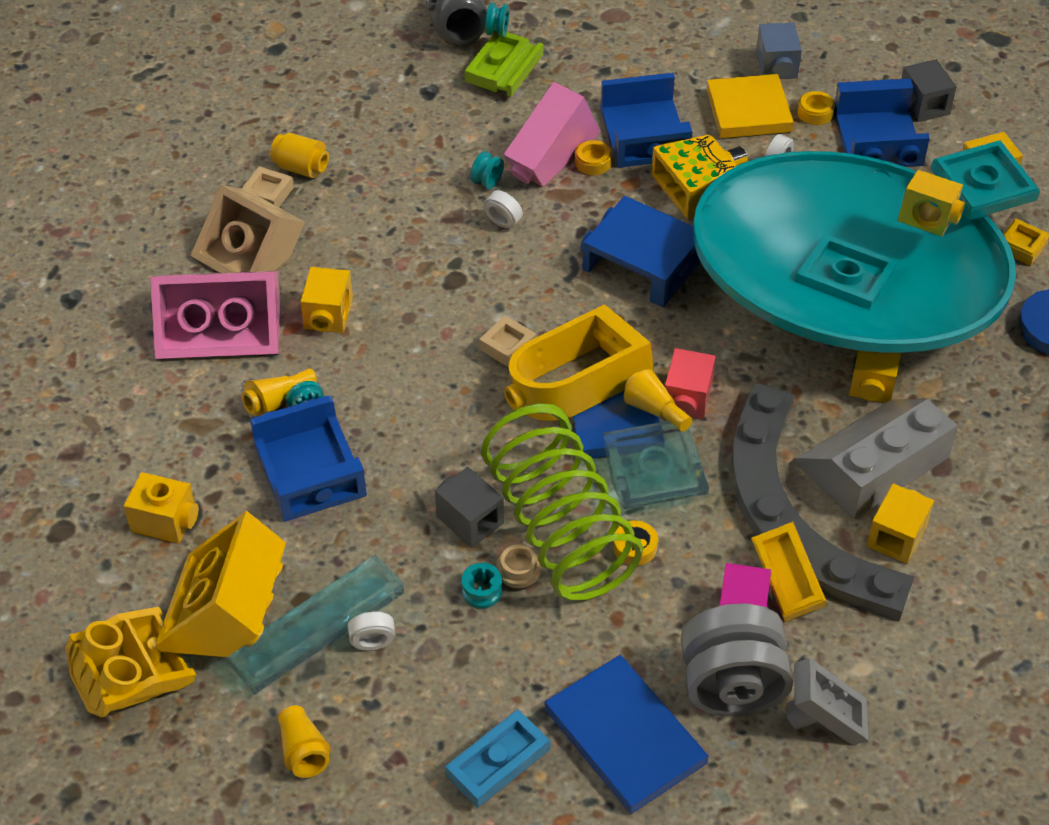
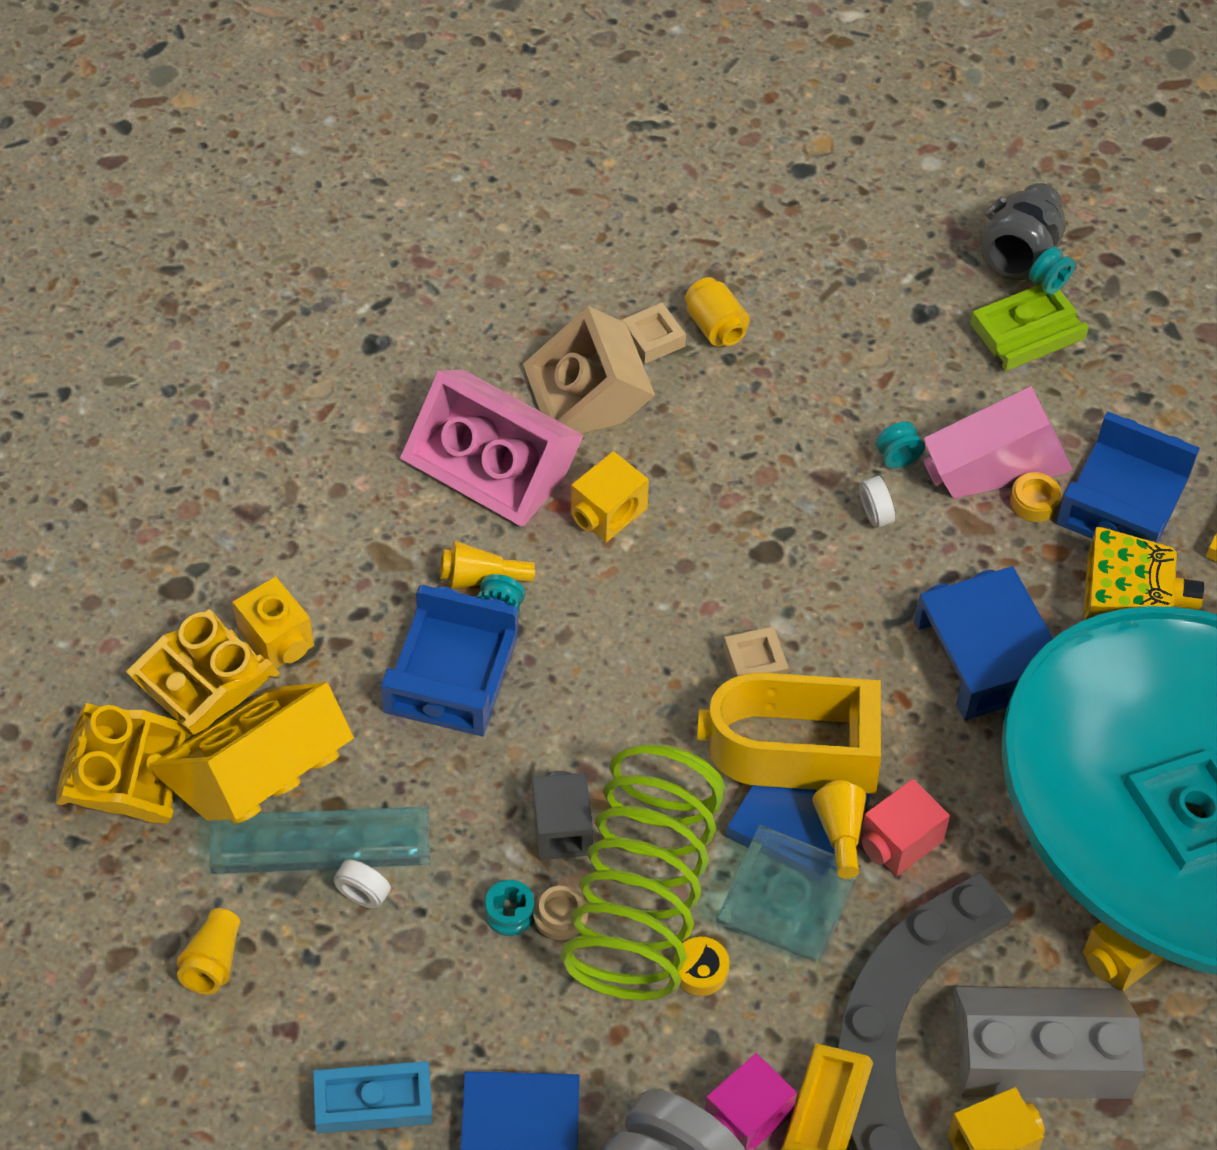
camera: 35 degrees right, 5 degrees up
none -> yellow slope [126,609,280,735]

